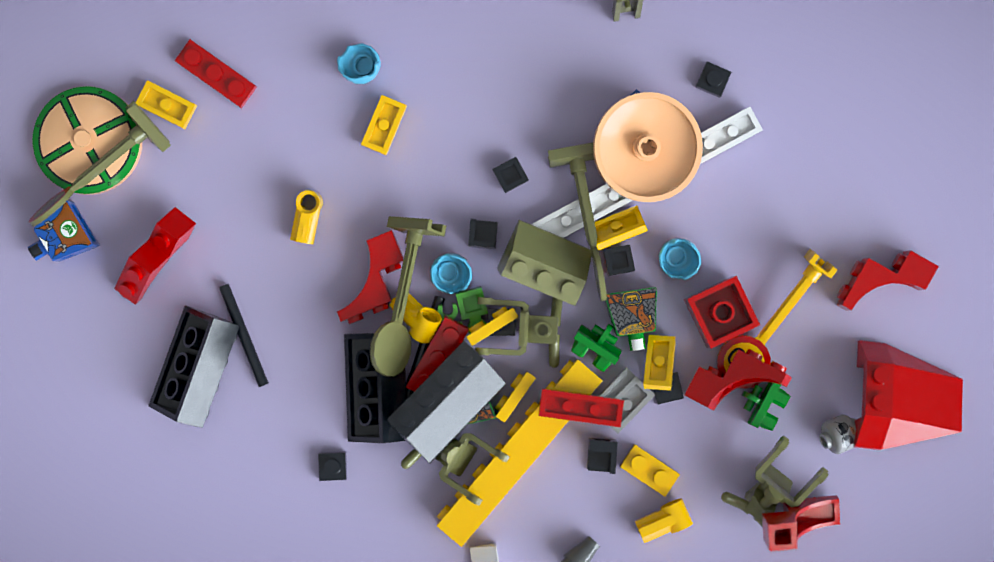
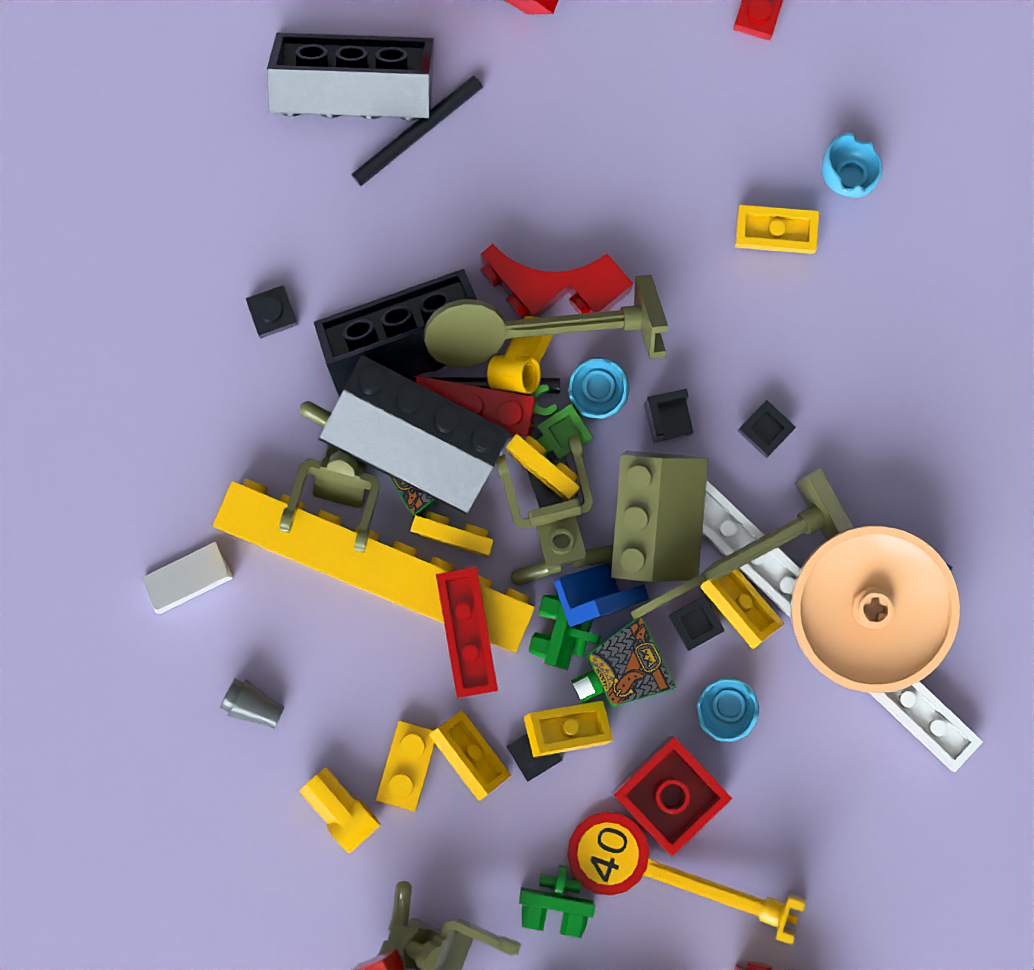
camera: 75 degrees right, 5 degrees down
yellow piece [290,190,323,244] -> none
black panel [587,438,618,474] -> none
light grey plate [599,367,655,434] -> none
red arch [684,349,792,411] -> none
black plate [695,62,732,98] -> none
none -> yellow plate [429,710,512,801]
none -> blue panel [554,563,650,627]

